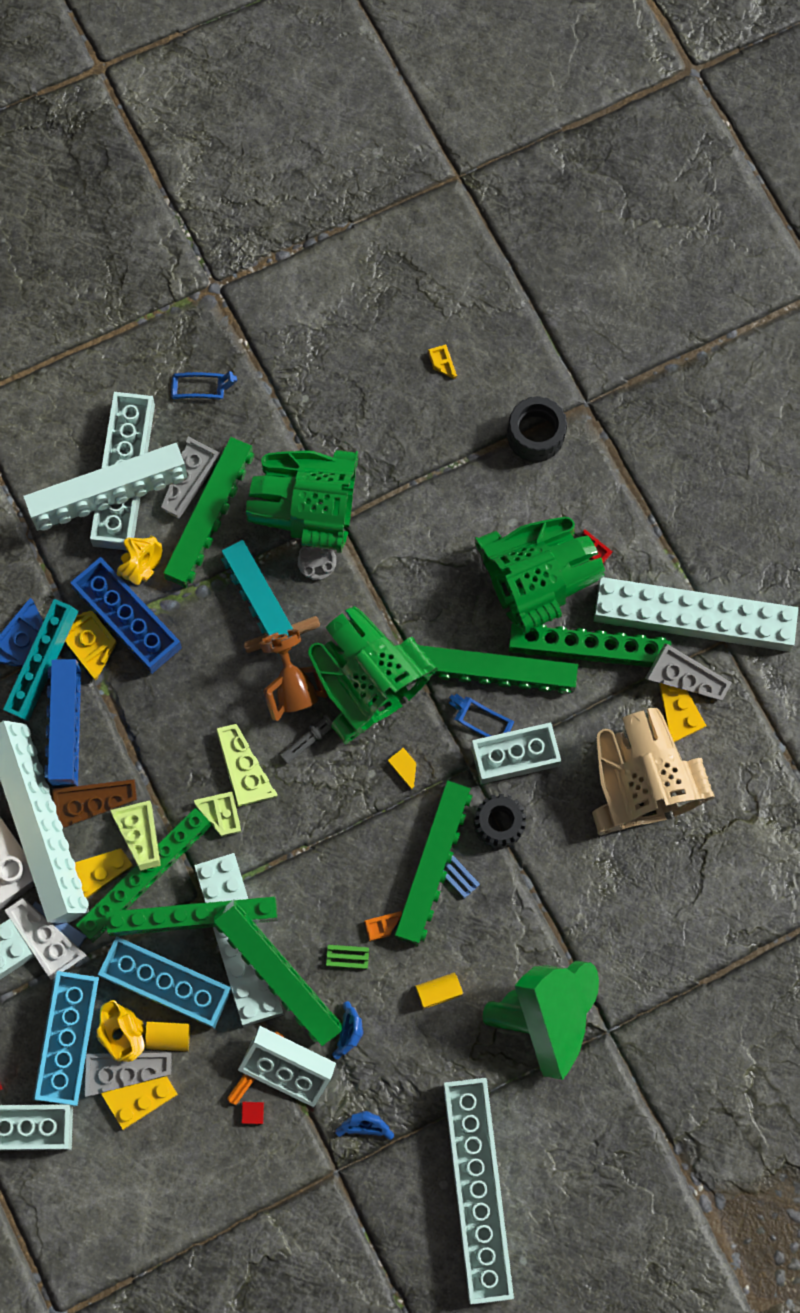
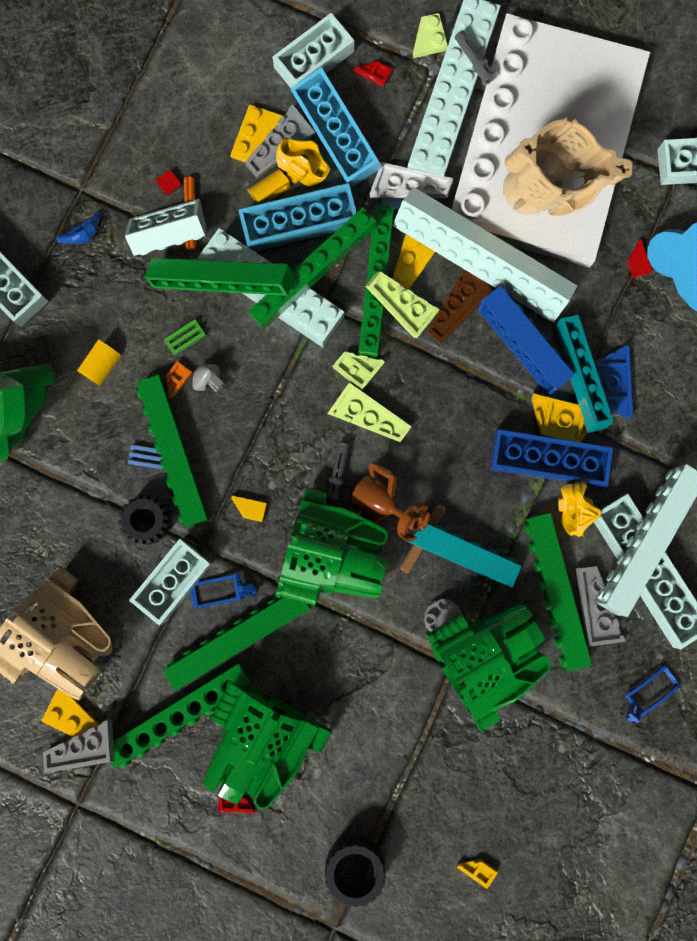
camera: 145 degrees right, 10 degrees up
blue piece [332,1001,363,1060] -> none
light aqua brick [593,577,798,652] -> none
none -> light grey piece [192,364,223,392]

